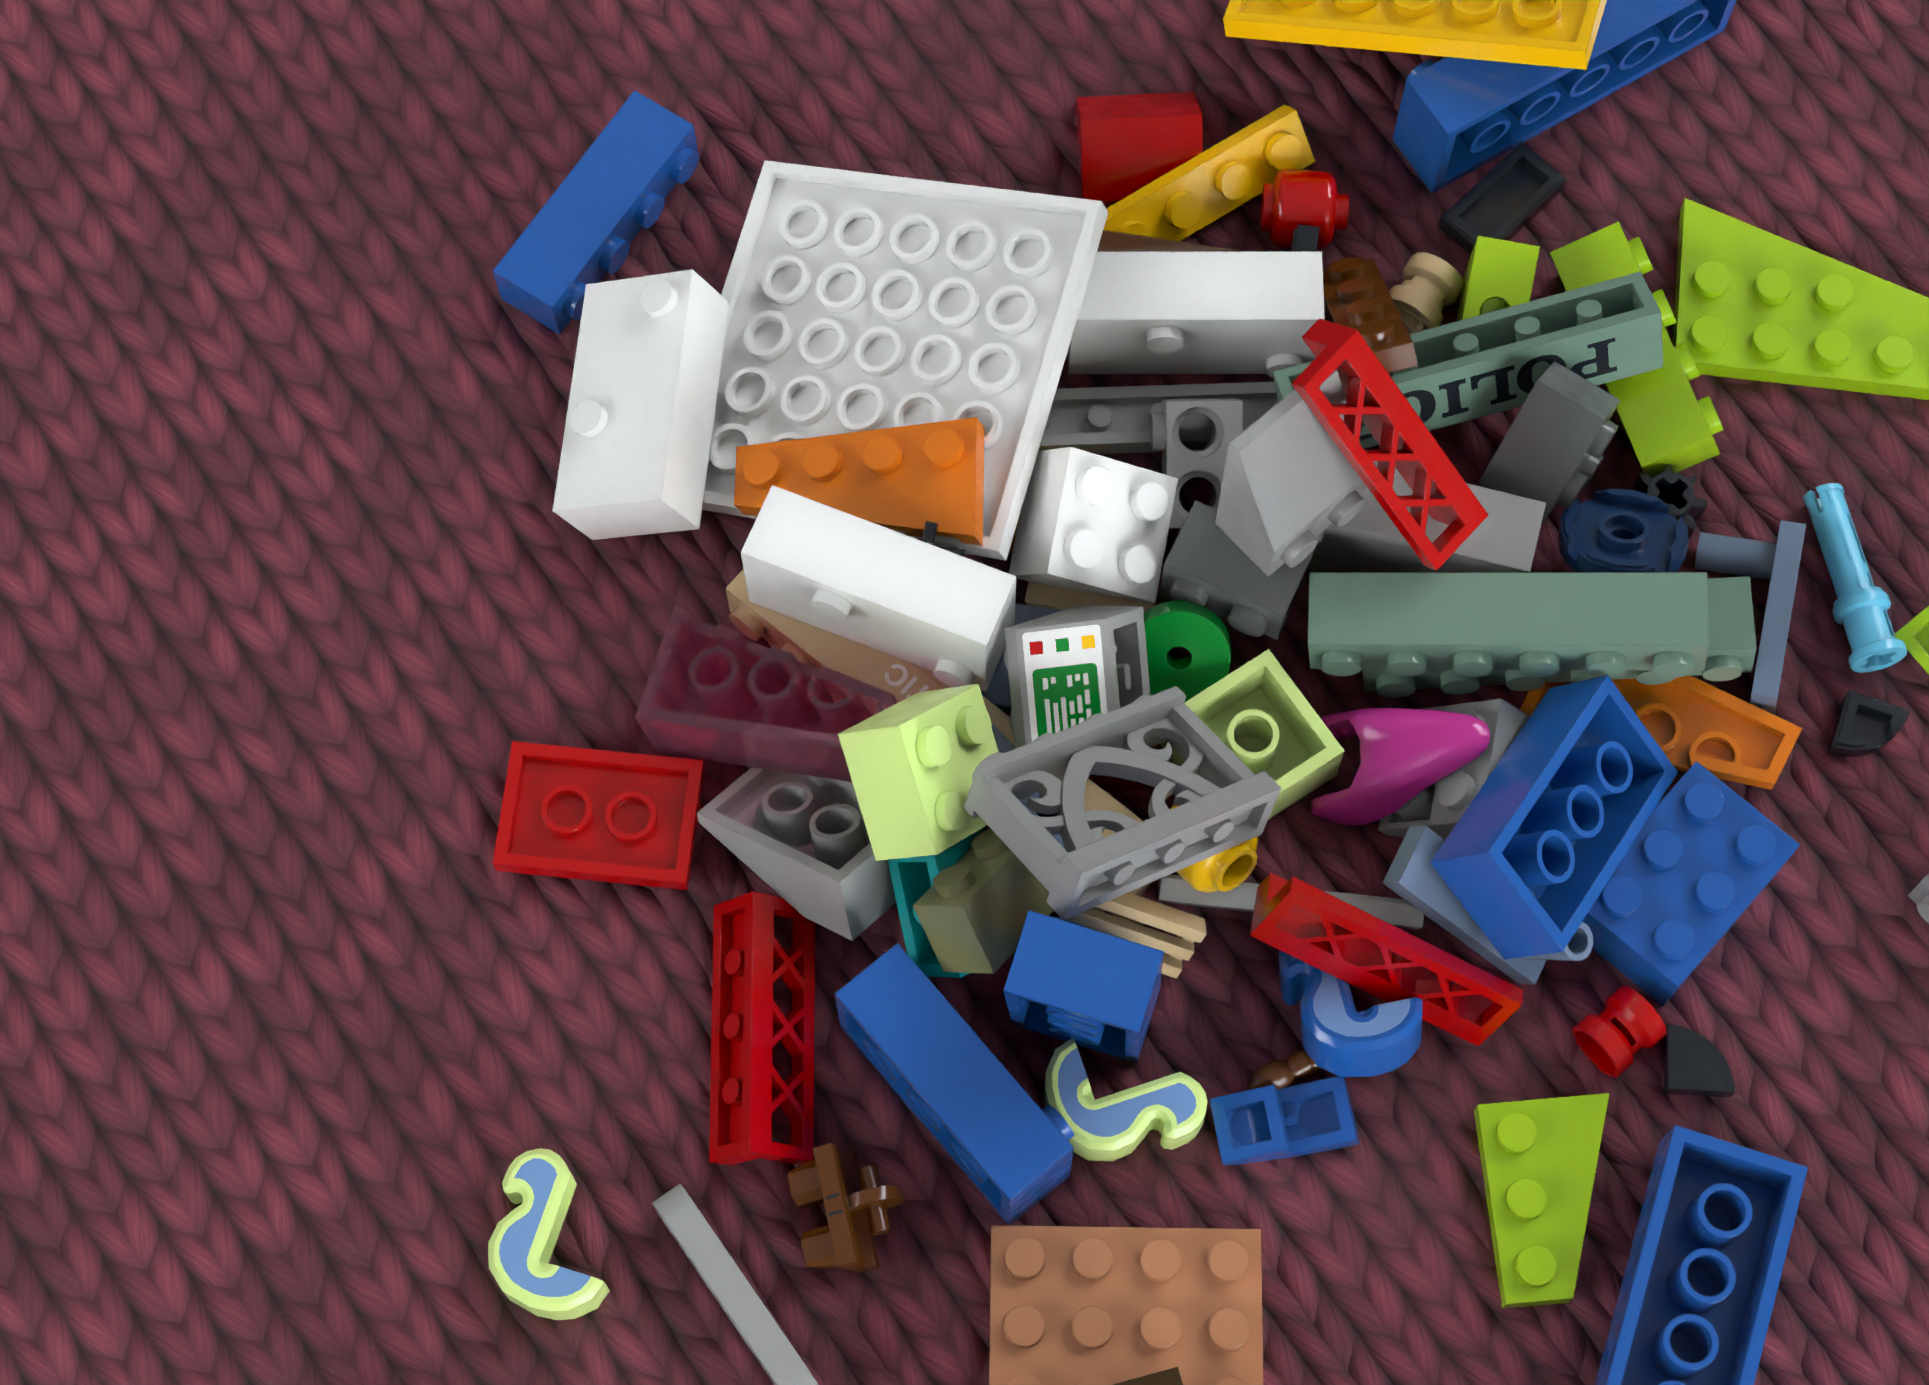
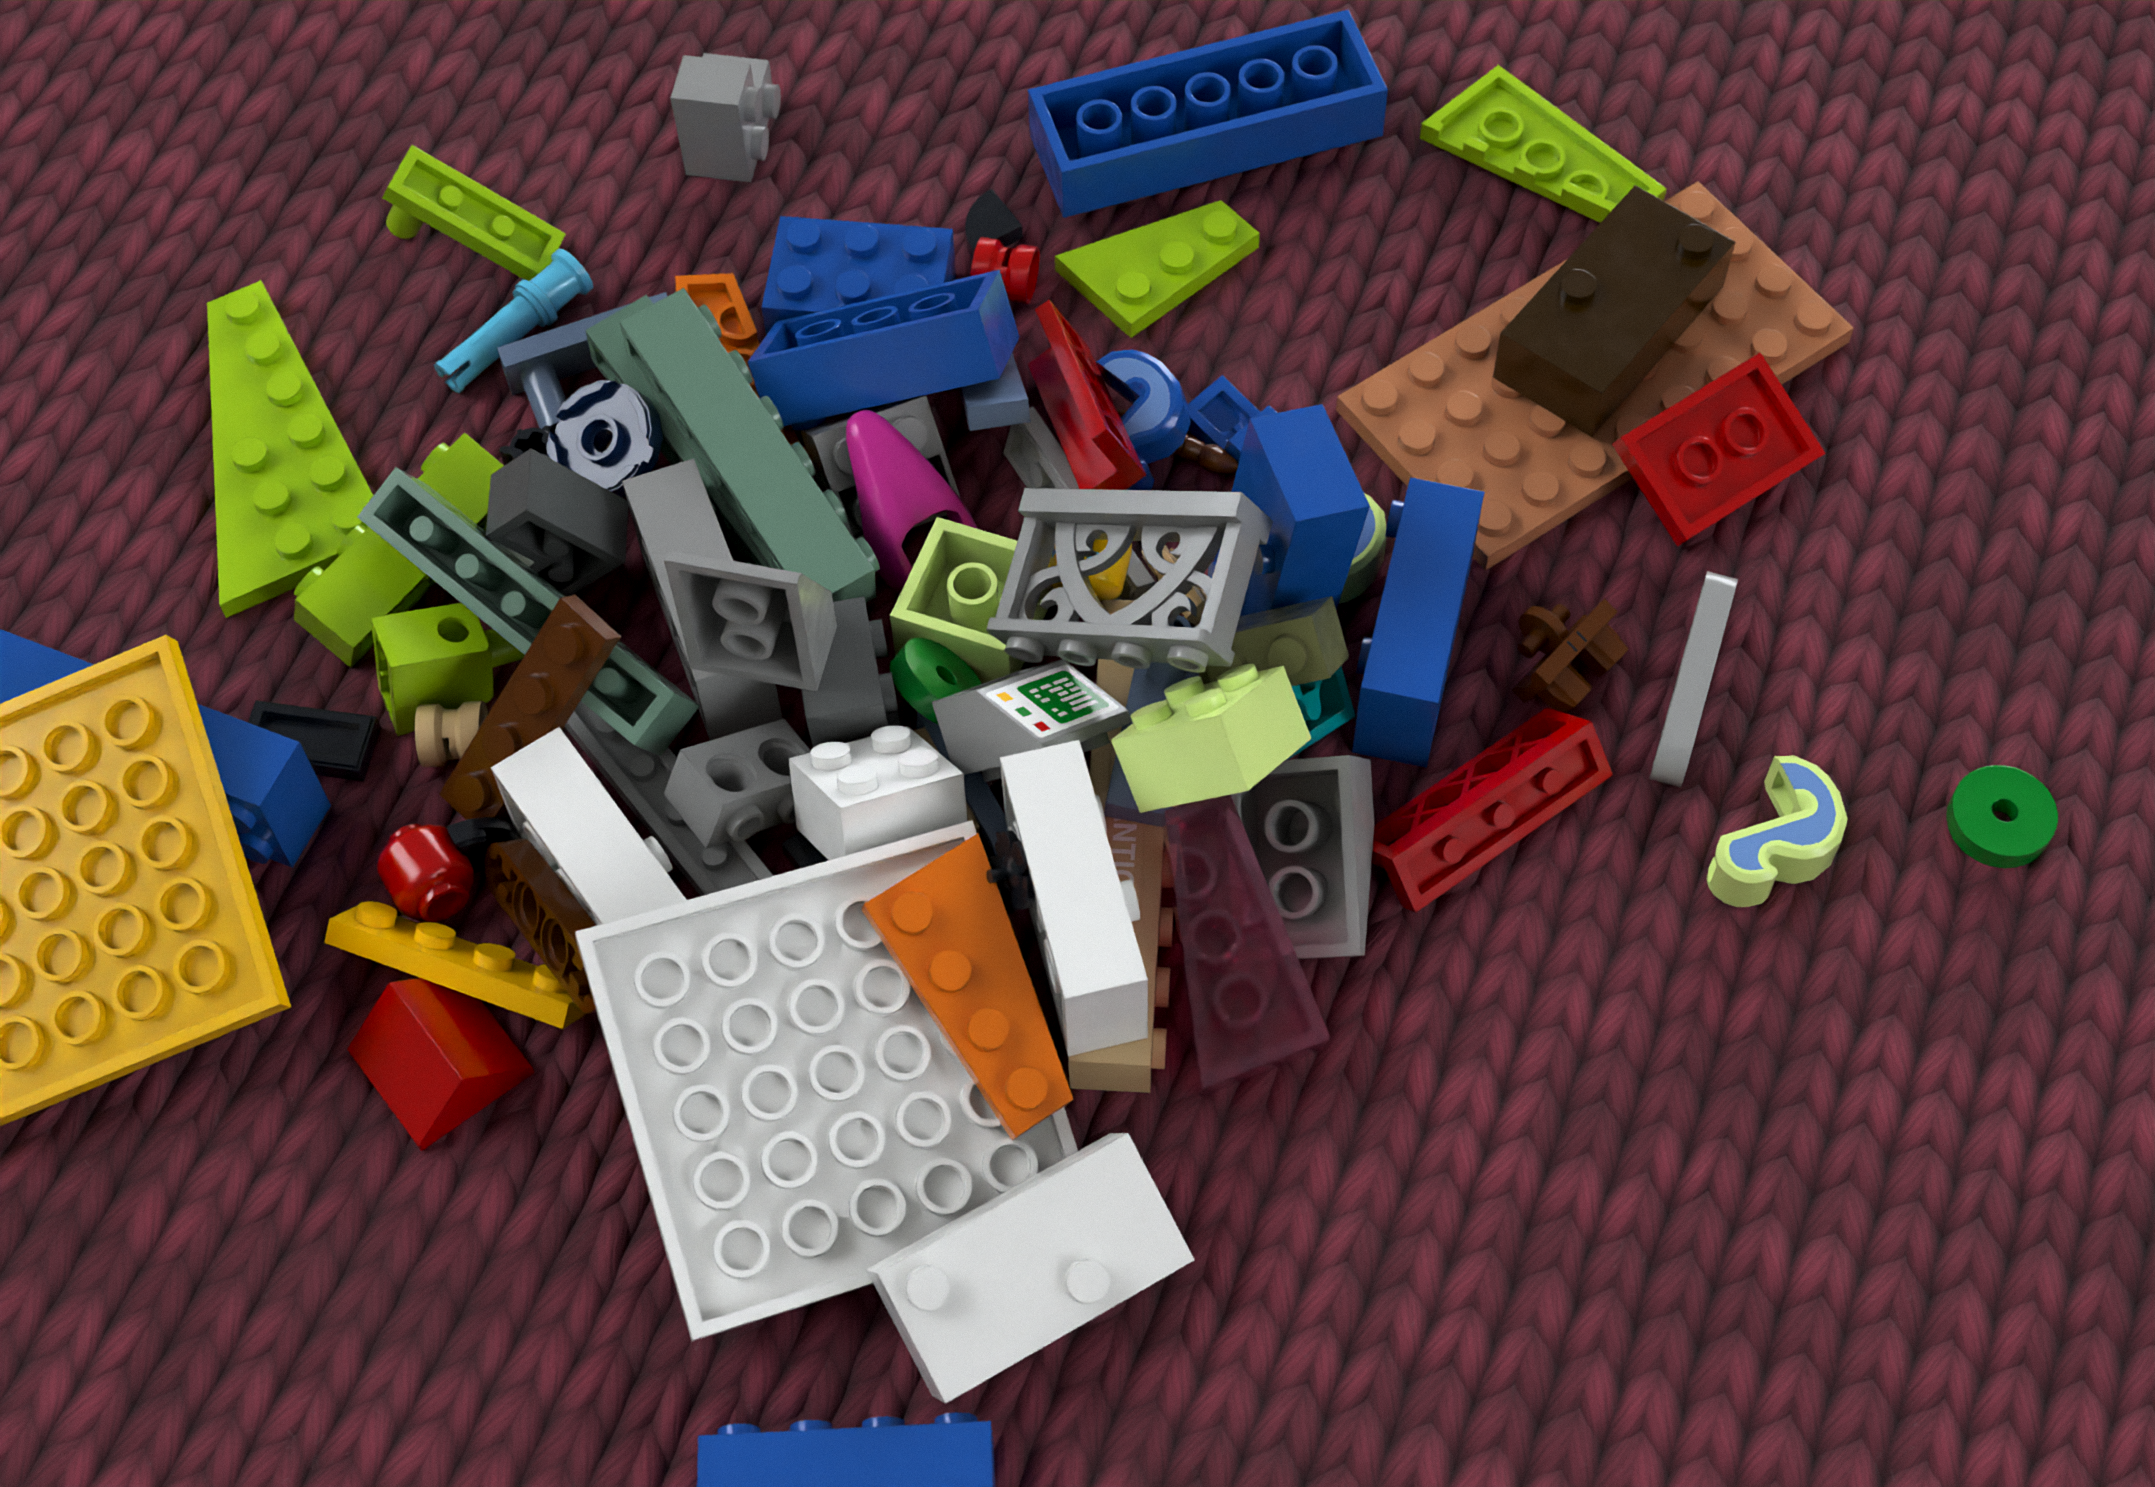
camera: 125 degrees left, 10 degrees down
red plate [492,741,705,890] -> none
red fence [1291,319,1488,571] -> none
black tile [1827,690,1911,757] -> none

